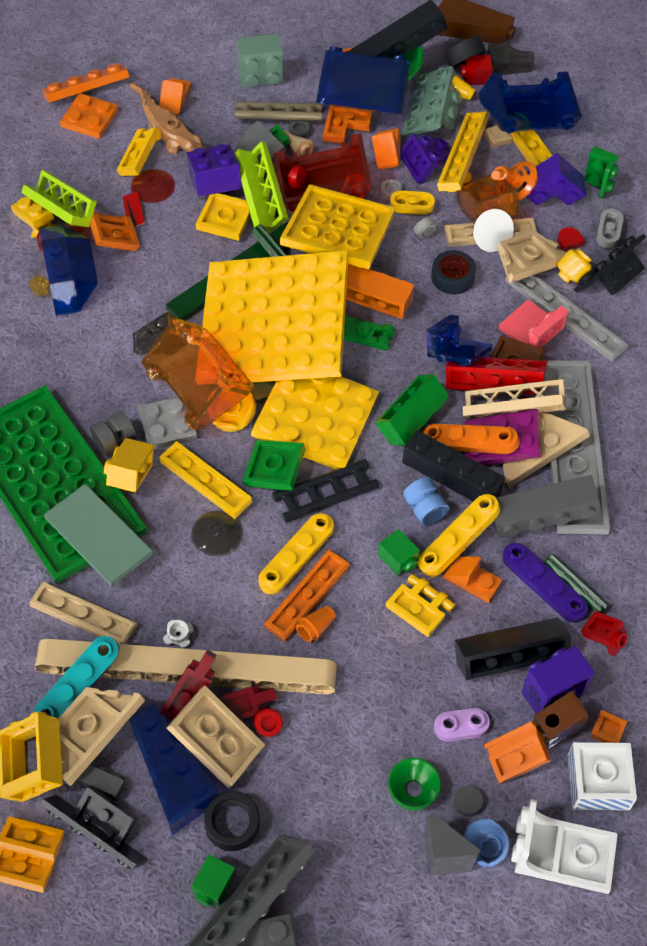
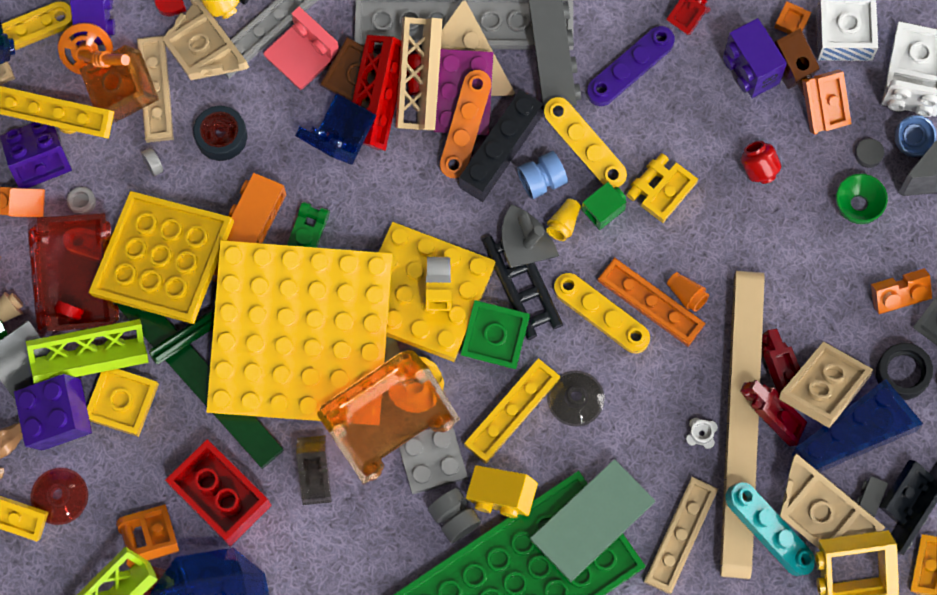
camera: 85 degrees left, 15 degrees up
red sticker [123,192,144,227] -> none
red tile [253,707,283,737] -> none
green brick [375,374,449,446] -> none
yellow plate [390,190,435,215] -> none
lavender plate [434,708,490,742] -> none
orange slope [443,556,503,603] -> none
black brick [455,617,571,680] -> none
white sticker [473,209,514,252] -> none
dark green axle [544,554,609,614] -> none
none -> red brick [165,439,272,547]
none -> leg [426,257,452,311]
none -> dark grey shield [501,204,559,268]
none -> yellow cone [546,199,581,241]
none -> red head [740,141,782,184]
none -> orange piece [871,268,932,314]

